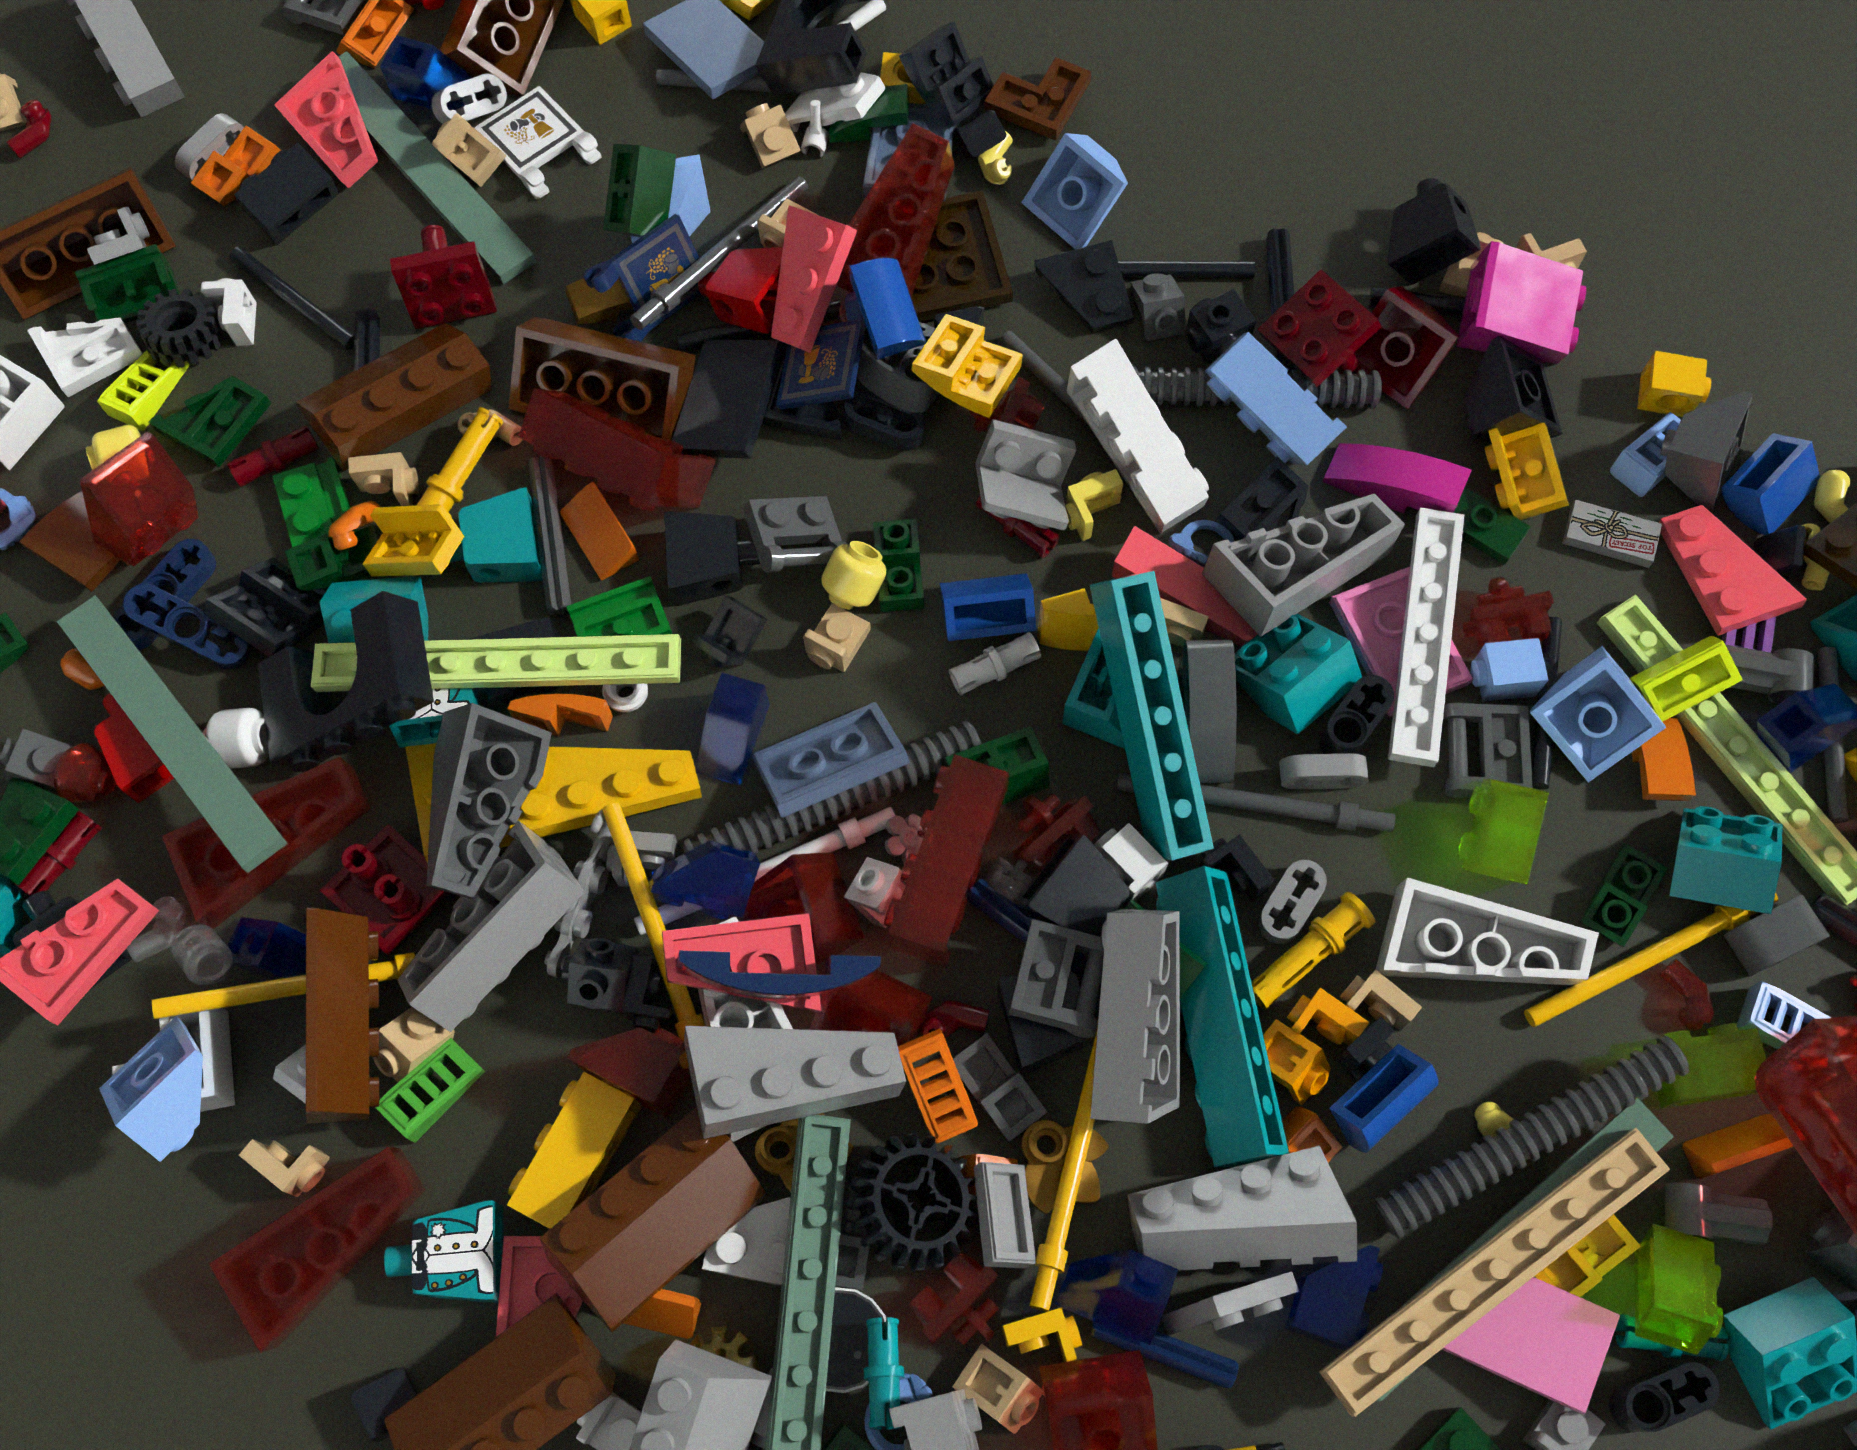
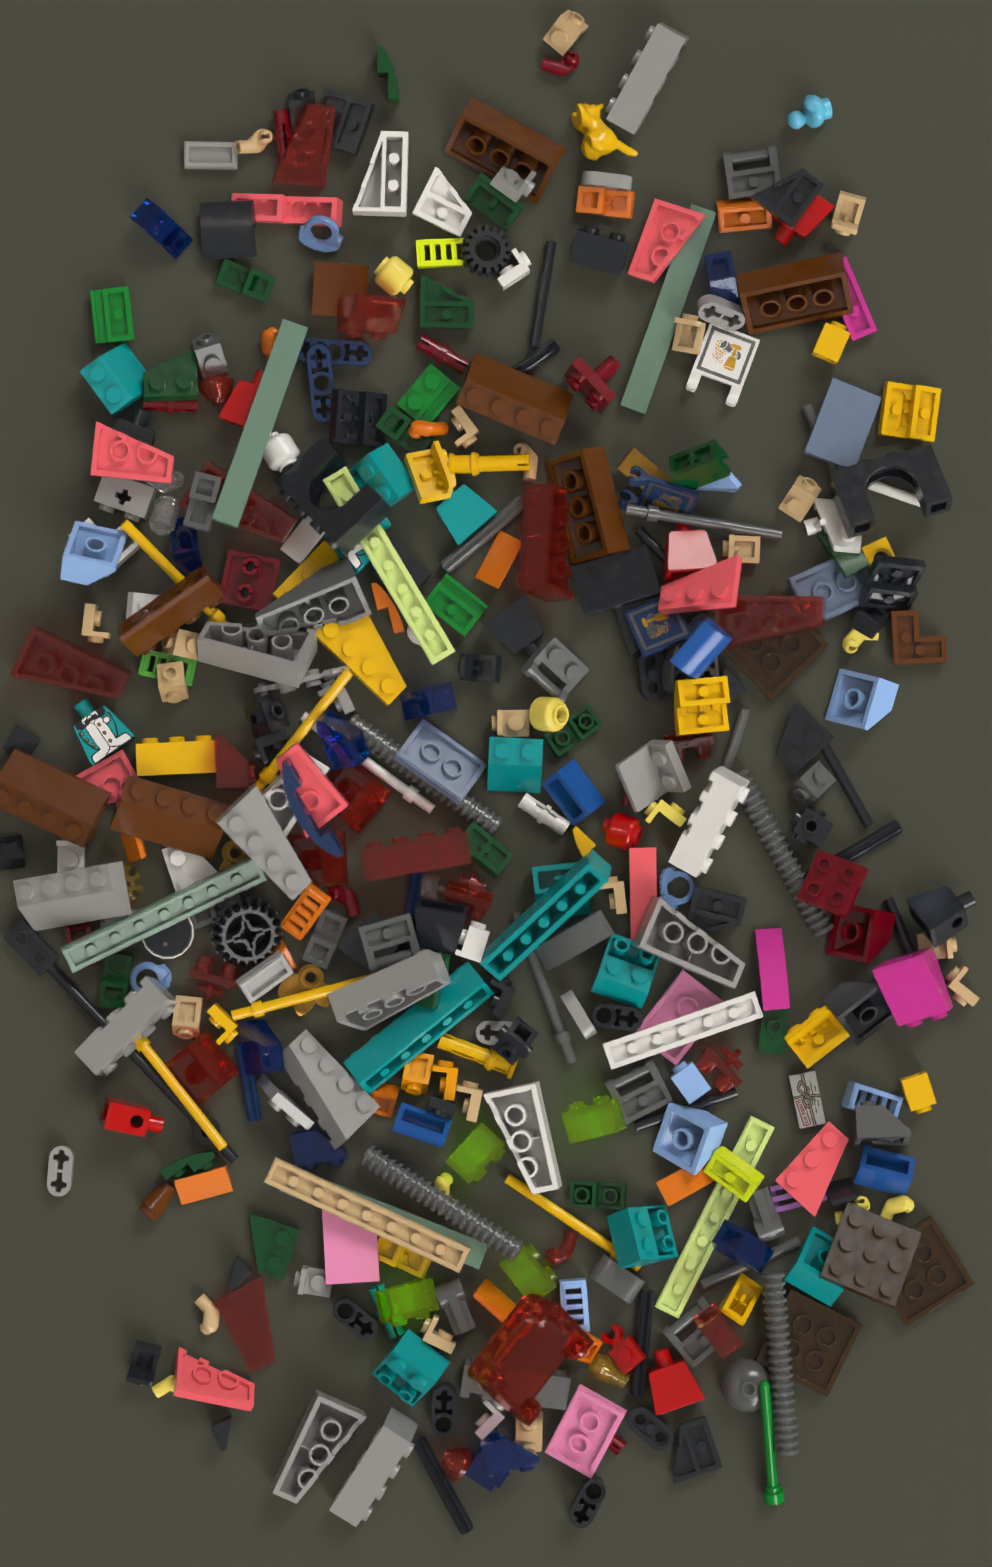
camera: 60 degrees right, 20 degrees up
white bracket [844,857,909,928] -> none
teal pin [863,1317,905,1430] -> none
plant [885,814,933,867] -> none
light blue wedge [1205,332,1347,465] -> none
none -> light grey brick [94,477,157,523]
none -> tan bracket [157,661,189,703]
none -> dark grey slope [183,471,222,533]
none -> white slope [280,516,325,565]
none -> tan bracket [420,1313,456,1354]
none -> clear neon green brick [445,1121,506,1184]
none -> teal slope [487,737,543,793]
none -> black brick [492,1017,539,1066]
none -> yellow animal [571,103,638,161]
none -> red head [601,812,643,851]

